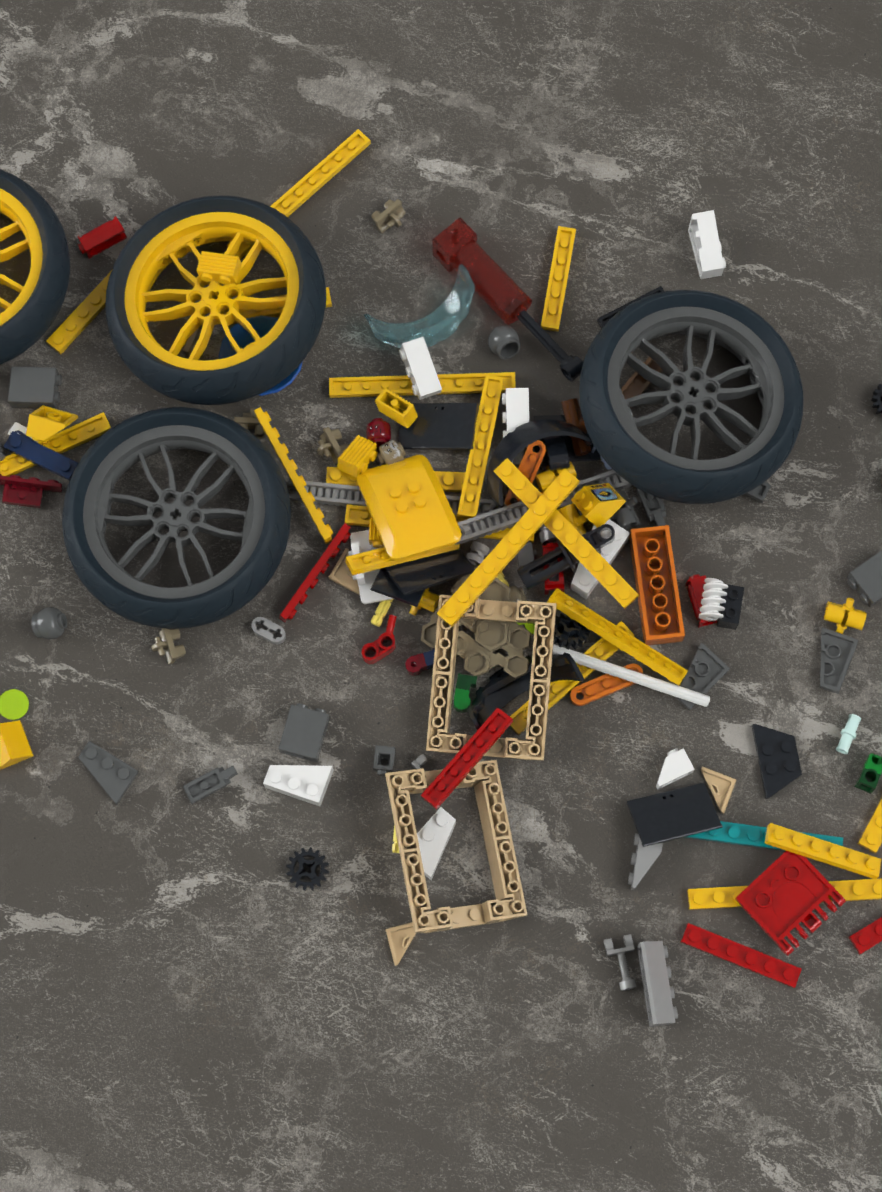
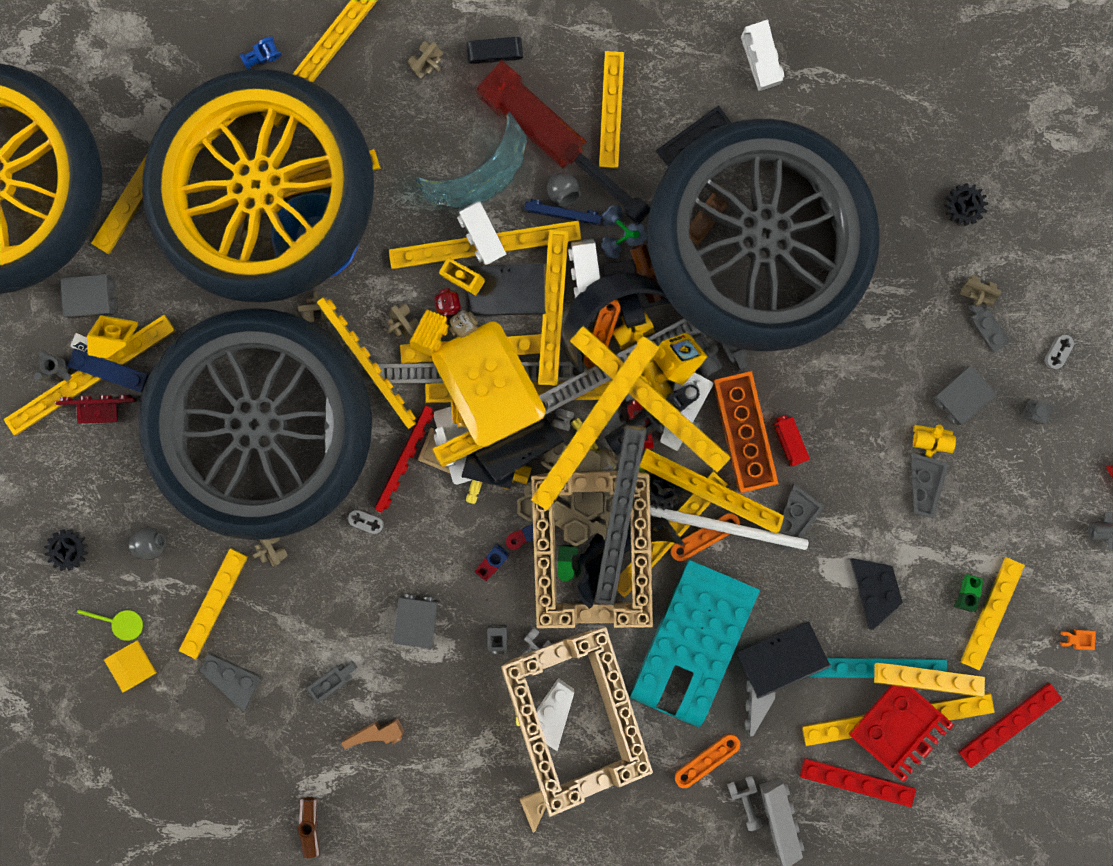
camera: 10 degrees left, 15 degrees up
red window [77,216,127,259] -> none
yellow brick [197,251,242,285] -> none
white wedge [263,765,334,806] -> none
black gear [286,847,329,891] -> none
red beam [362,615,397,664] -> none
red plate [421,708,513,810] -> none
white slope [656,748,695,790] -> none
white piece [699,578,728,621] -> none
tan tile [700,767,736,814] -> none
black brick [717,584,744,630] -> none
light aqua pin [836,714,861,754] -> none
none -> yellow plate [179,548,248,659]
none -> blue connector [240,37,282,69]
none -> reddish brown piece [297,797,320,859]
none -> medium nougat slope [341,718,405,750]
none -> black beam [466,37,523,64]
none -> leg [475,543,510,582]
none -> dark blue plate [524,199,602,226]
none -> dark grey plate [595,425,646,605]
none -> sand blue plant [601,205,648,259]
none -> teal piece [629,559,760,728]
none -> orange plate [675,734,740,788]

